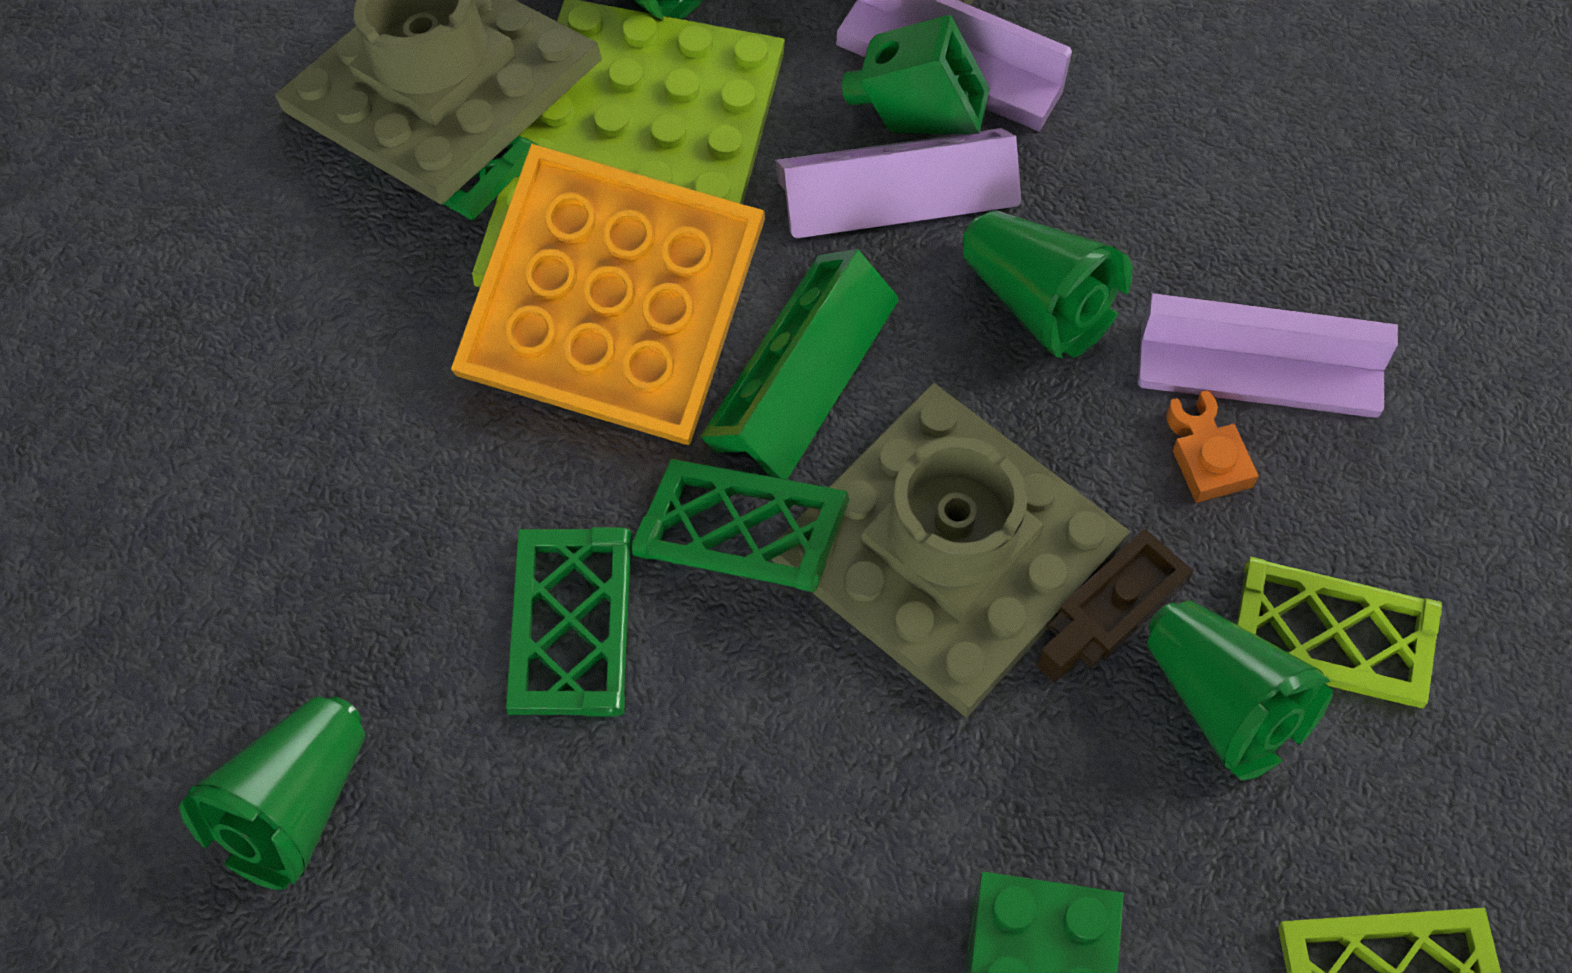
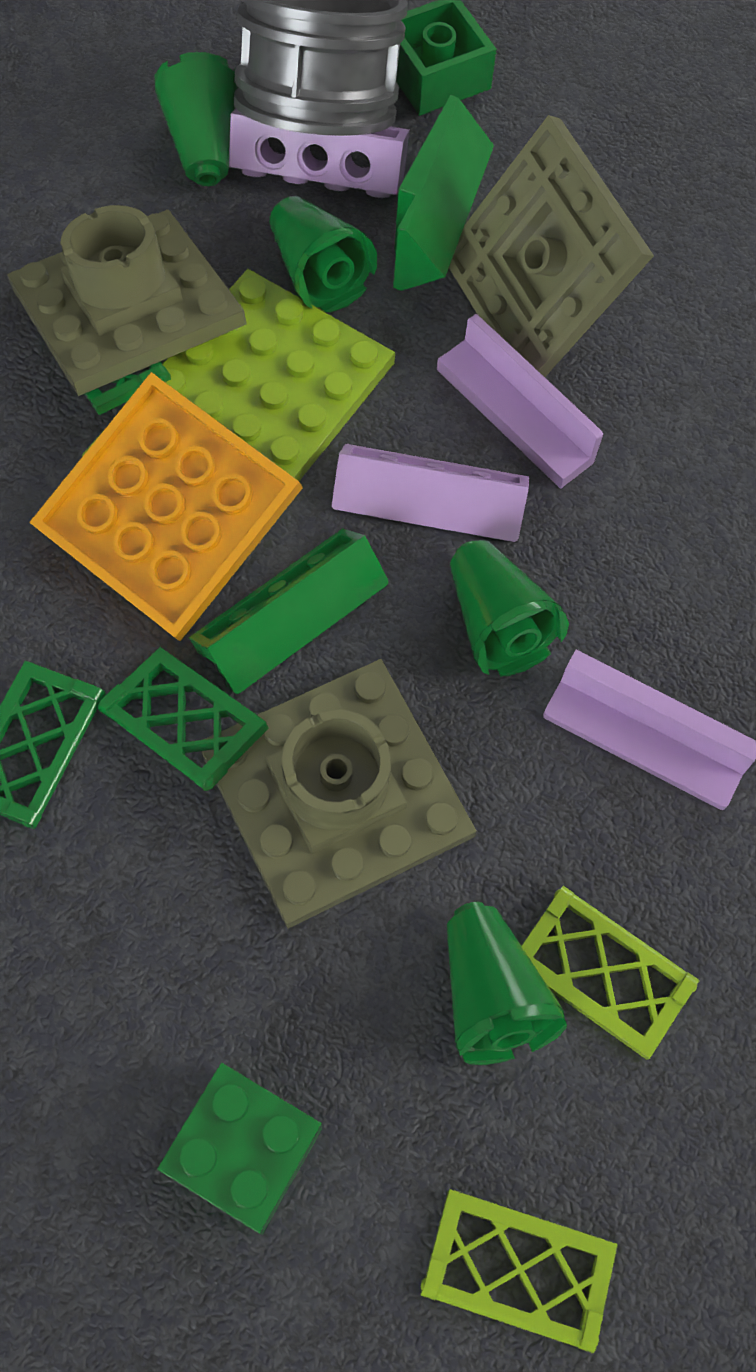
camera: 20 degrees right, 5 degrees up
green torso [842,15,990,134] -> none
dark brown hinge [1036,529,1194,683] -> none
orange plate [1166,390,1259,503] -> none

